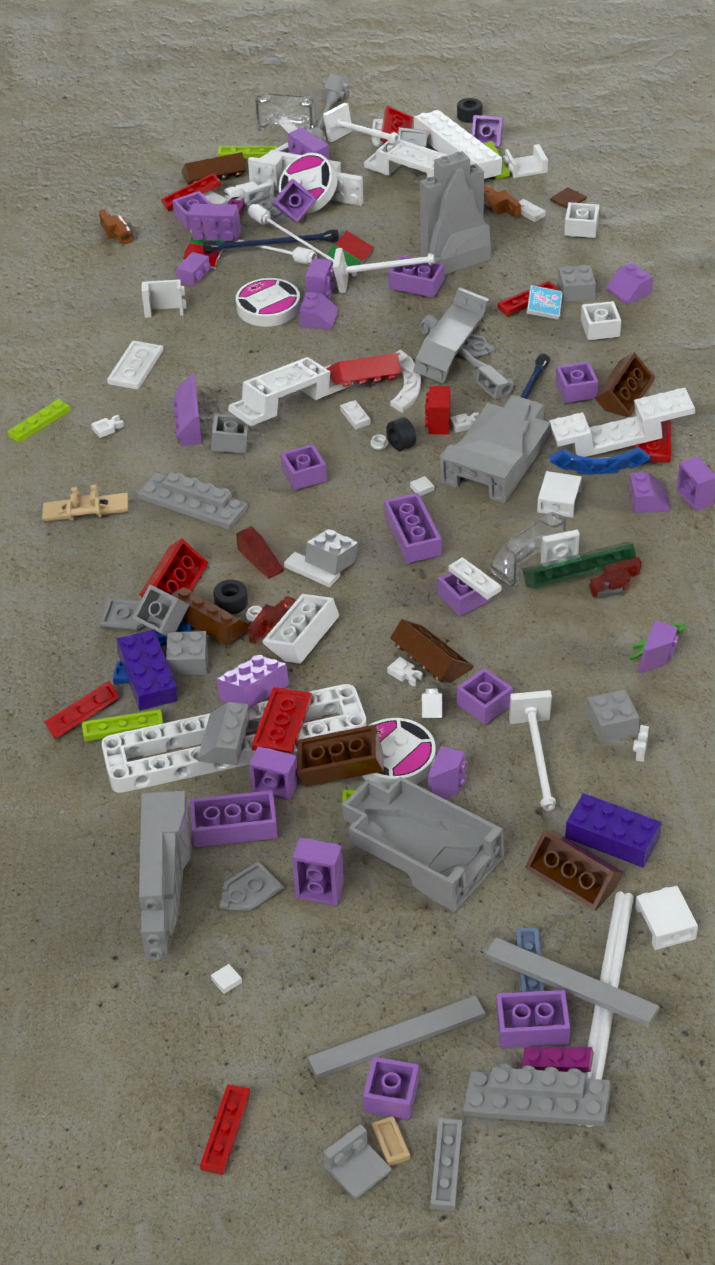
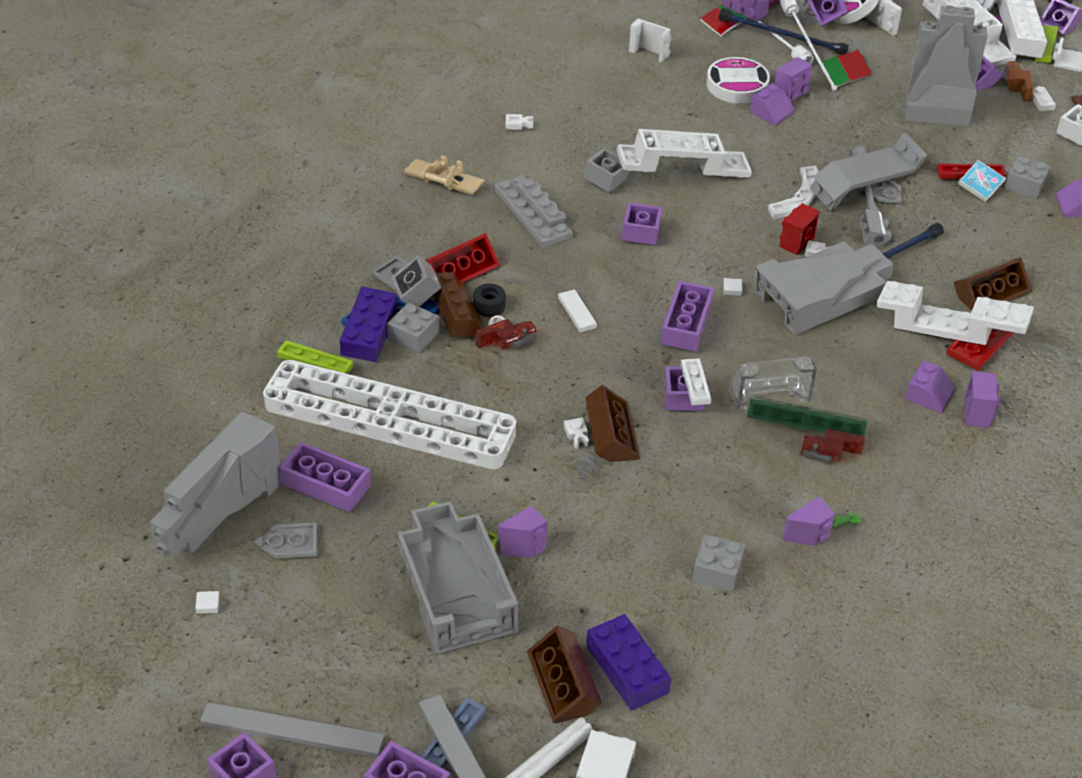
camera: 30 degrees right, 0 degrees up
lime plate [7,399,71,443] -> none
red plate [44,681,119,739] -> none
white tile [107,341,163,390] -> none
medium lavender slope [173,374,202,446] -> none
medium lavender brick [176,252,210,286] -> none
light grey slope [198,702,250,765] -> none
red plate [200,1084,250,1175] -> none
medium lavender brick [217,655,289,709] -> none
clear red slope [236,526,284,579] -> none
medium lavender brick [249,747,299,800] -> none
red plate [252,687,312,754] -> none
white slope [263,594,339,664] -> none
medium lavender brick [292,838,344,906] -> none
reddish brown slope [297,724,384,787] -> none
light grey brick [305,529,358,575] -> none
red slope [326,353,402,387] -> none
white tile [333,248,435,293] -> none
white plate [340,400,371,429] -> none
brick [362,718,436,789] -> none
white plate [371,434,388,450] -> none
black tyre [386,417,416,451] -> none
medium lavender brick [388,255,444,297] -> none
white slope [422,688,442,718] -> none
medium lavender brick [457,668,513,725] -> none
white tile [509,690,556,811] -> none
white panel [537,471,582,518] -> none
white tile [541,529,580,568] -> none
blue tile [549,447,650,475] -> none
medium lavender brick [556,362,599,403] -> none
white brick [581,301,621,340] -> none
white plate [633,725,649,762] -> none

